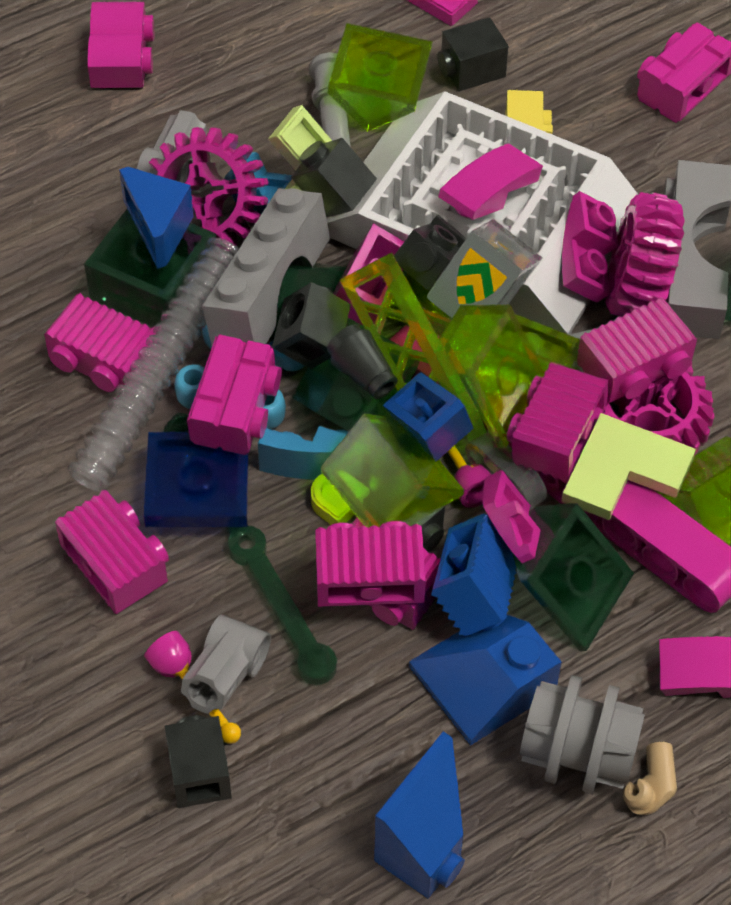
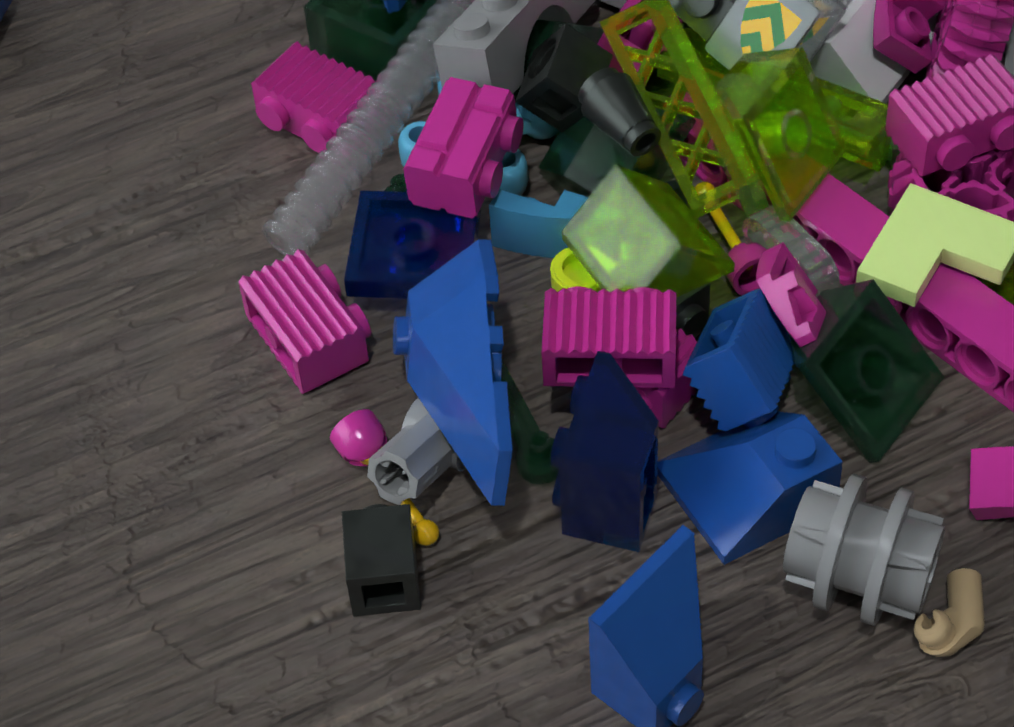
camera: 10 degrees right, 5 degrees down
blue slope [383,372,473,462] -> none
dark pink brick [507,362,608,482] -> none
none -> blue wedge [393,239,513,506]
none -> clear blue slope [551,351,659,552]

